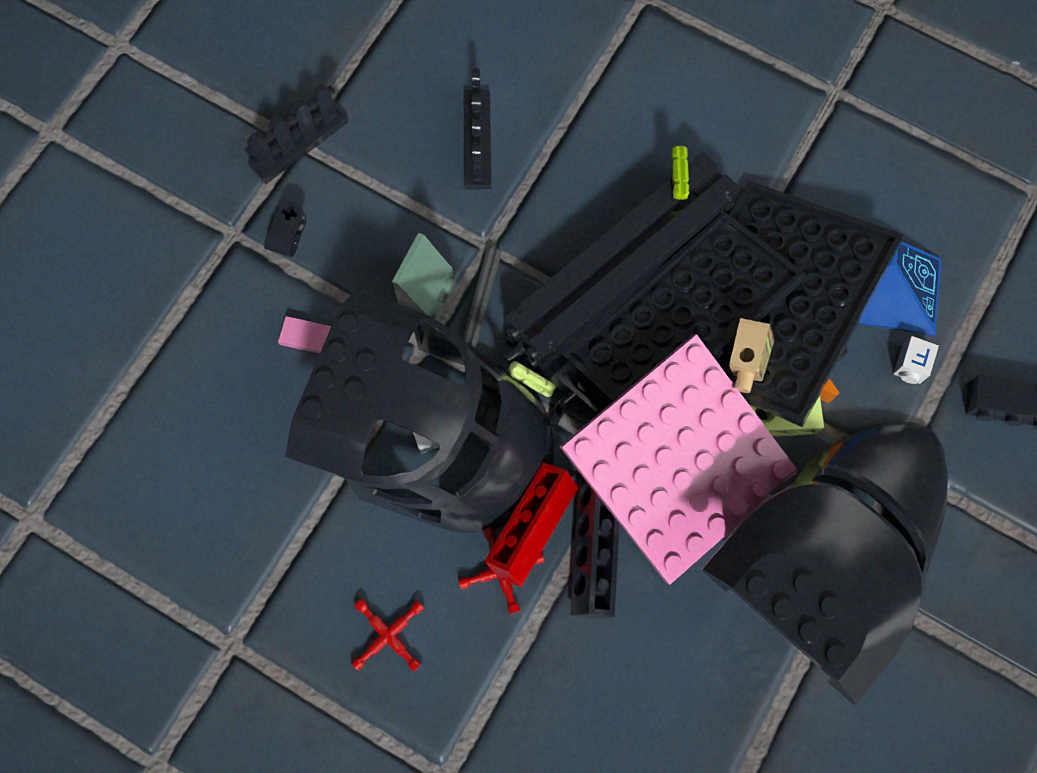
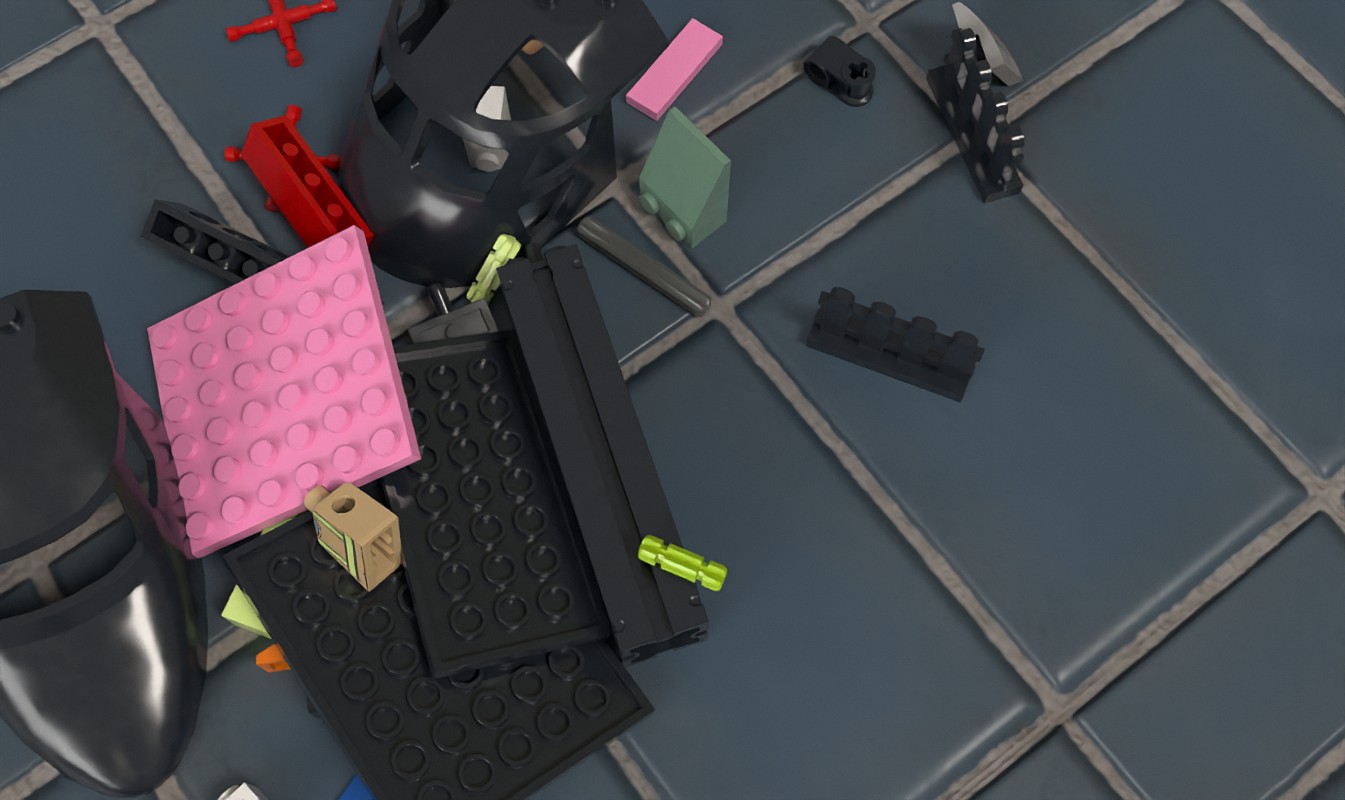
camera: 115 degrees right, 5 degrees down
none -> light grey slope [952,2,1023,86]

